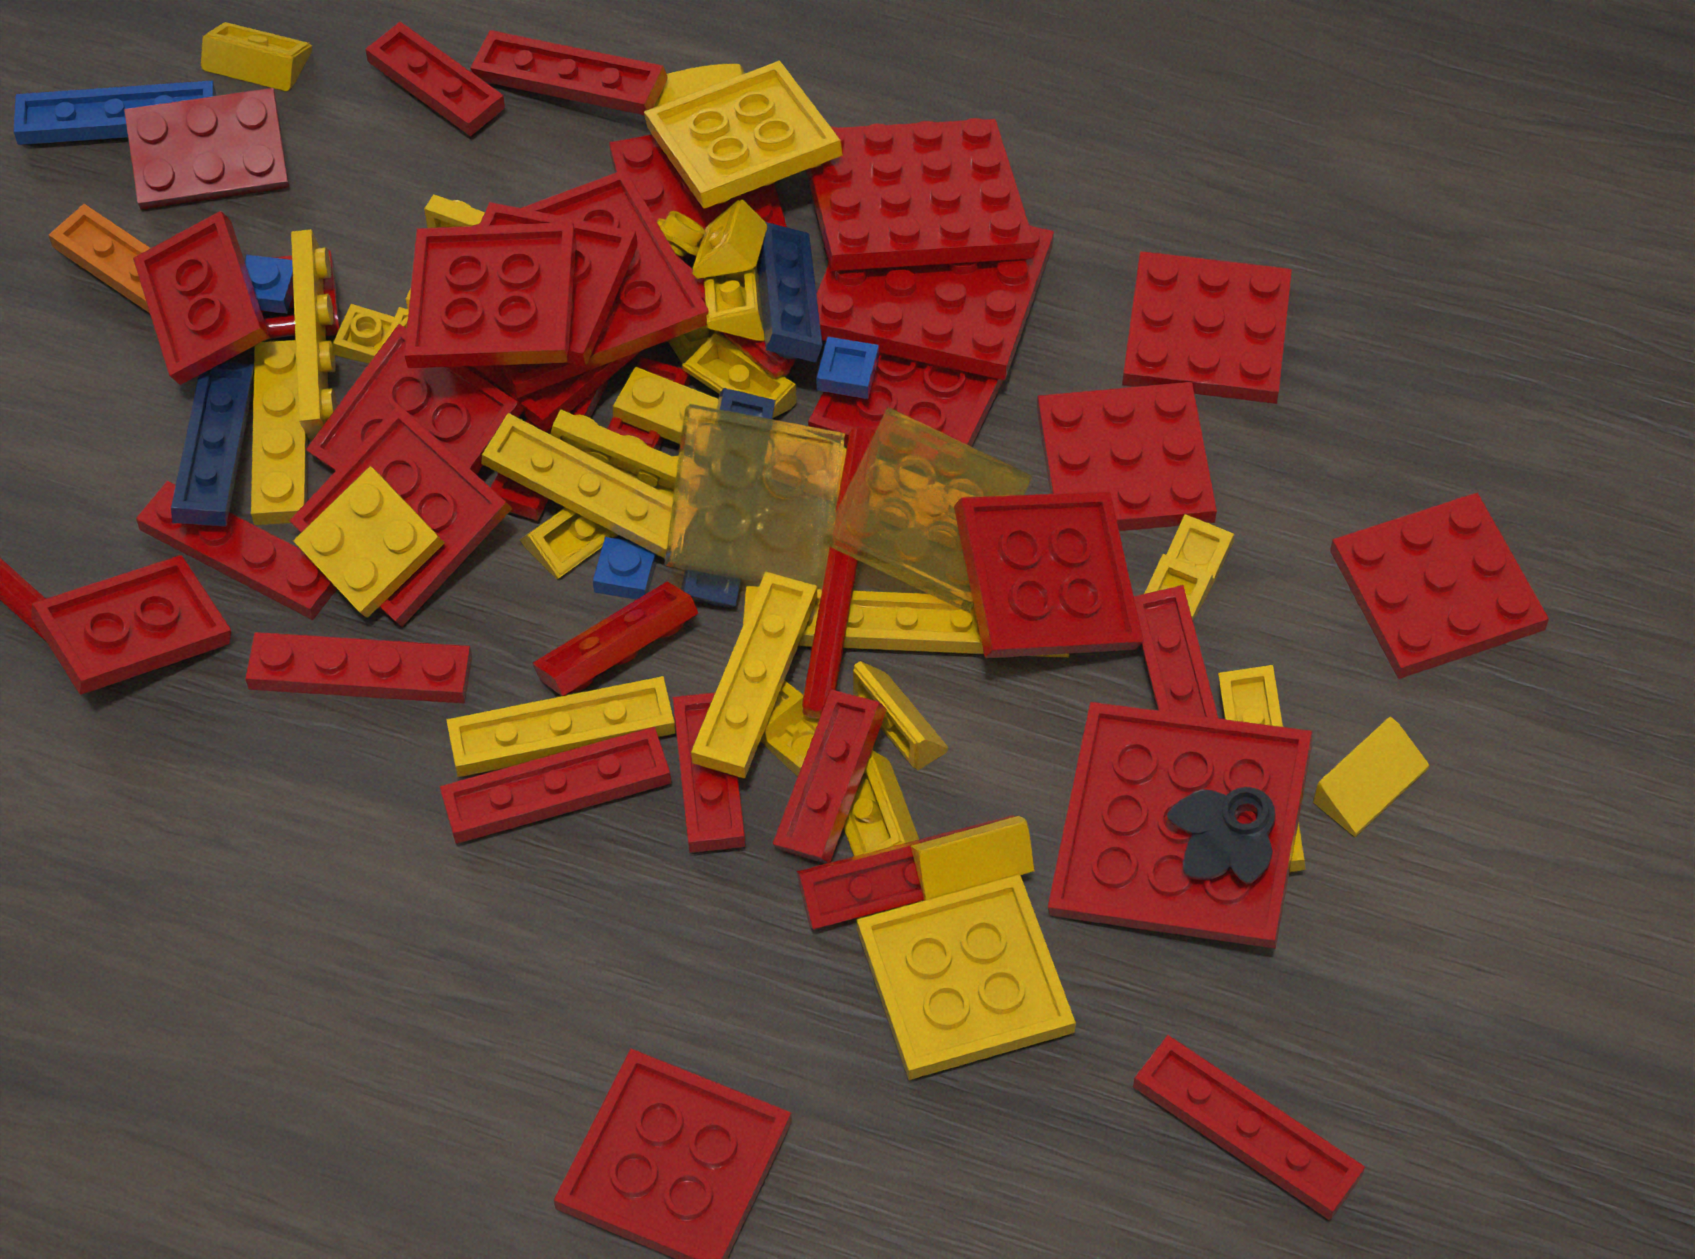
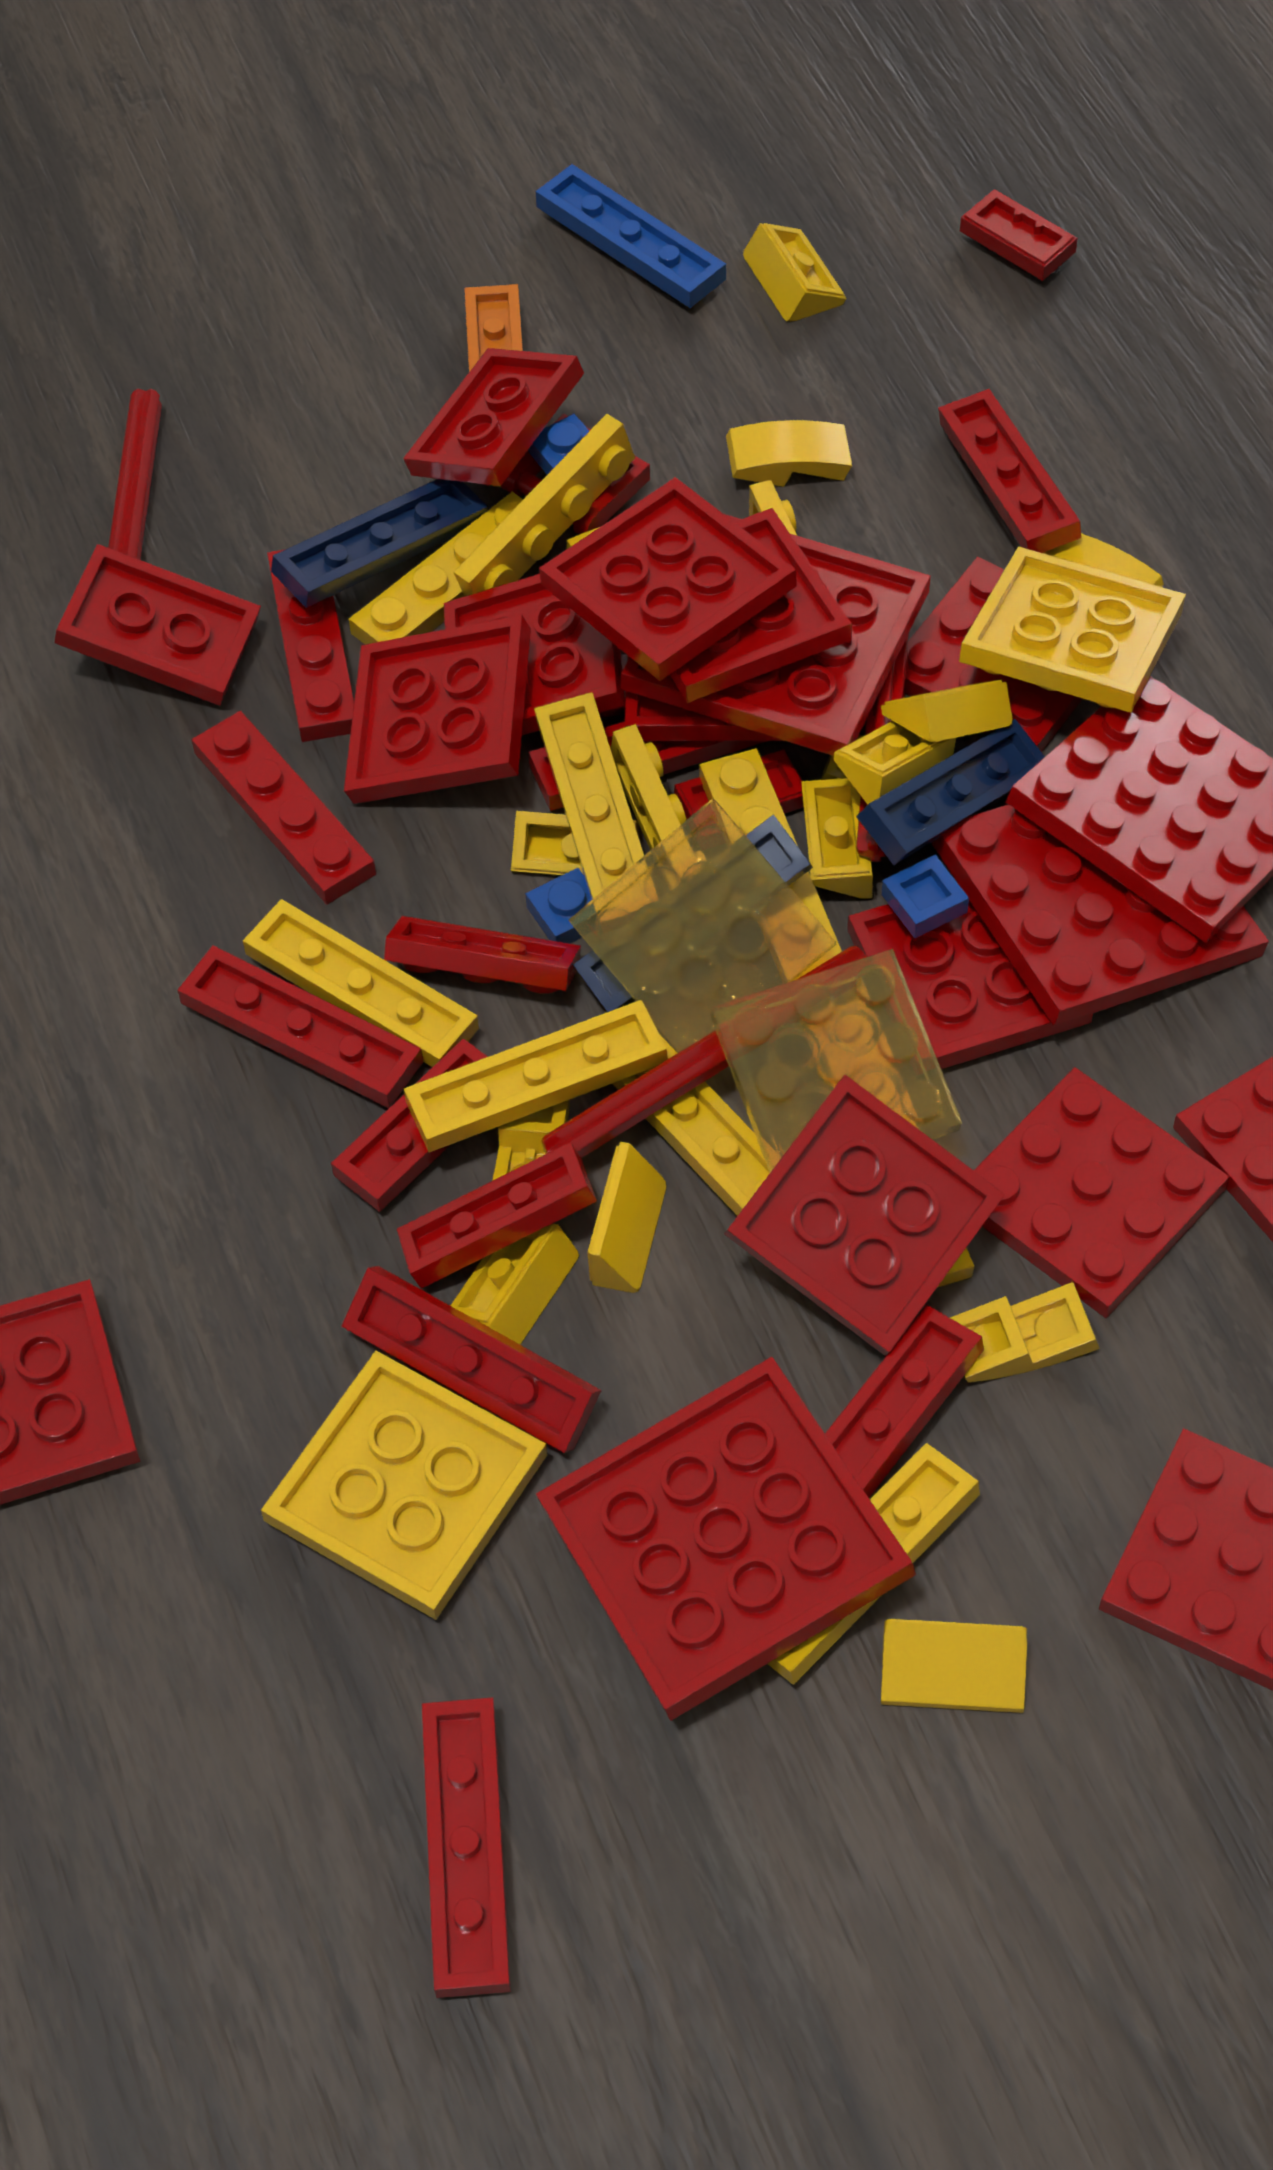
camera: 50 degrees right, 0 degrees up
red plate [124,88,289,209] -> none
yellow plate [293,466,445,618] -> none
red plate [365,21,505,136] -> none
yellow plate [657,211,706,256] -> none
yellow slope [911,816,1034,901] -> none
black plate [1167,787,1276,884] -> none
none -> yellow slope [726,420,852,487]

